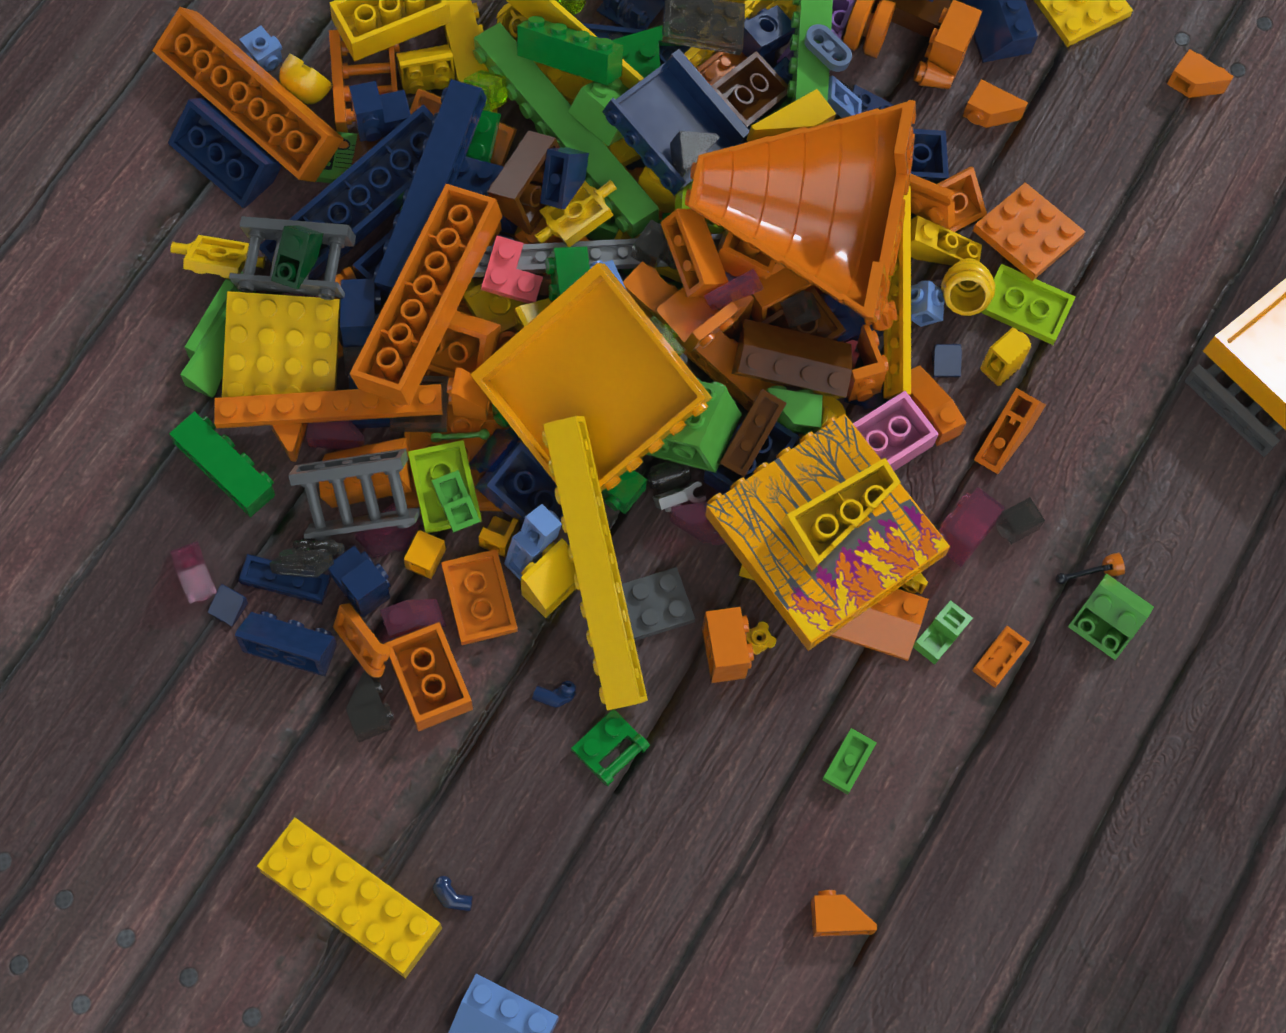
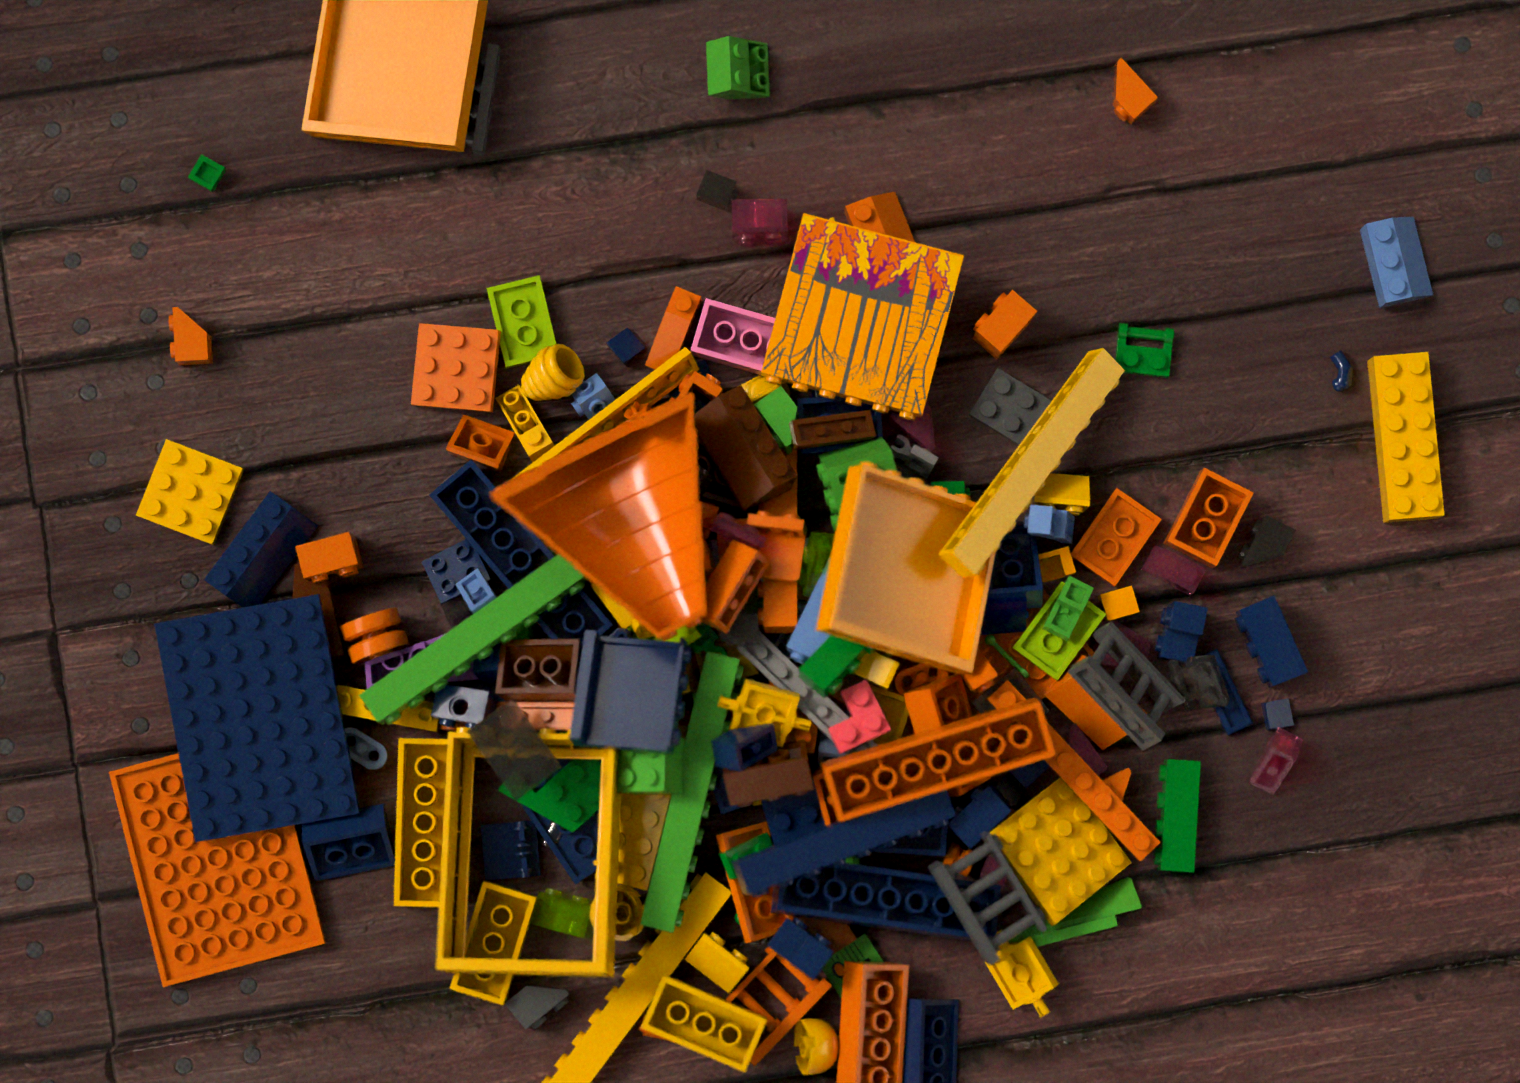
camera: 125 degrees left, 15 degrees up
dark green slope [271,225,324,289] -> none
orange plate [333,603,391,677] -> none
clear neon green brick [464,70,508,112] -> none
green brick [517,16,623,85] -> none
dark blue arm [532,681,576,708] -> none
clear smoke slope [670,131,720,178] -> none
yellow slope [746,89,836,142] -> none
yellow plate [746,622,776,655] -> none
yellow wedge [781,458,901,571] -> none
sand blue plate [804,24,852,72] -> none
bright green plate [822,728,877,795] -> none
orange plate [909,174,955,229] -> none
orange cone [913,60,954,90] -> none
bright green slope [913,600,973,665] -> none
orange slope [963,79,1028,128] -> none
orange plate [972,626,1030,688] -> none
orange slope [974,388,1046,474] -> none
yellow brick [980,327,1031,386] -> none
hinge [1056,552,1125,584] -> none

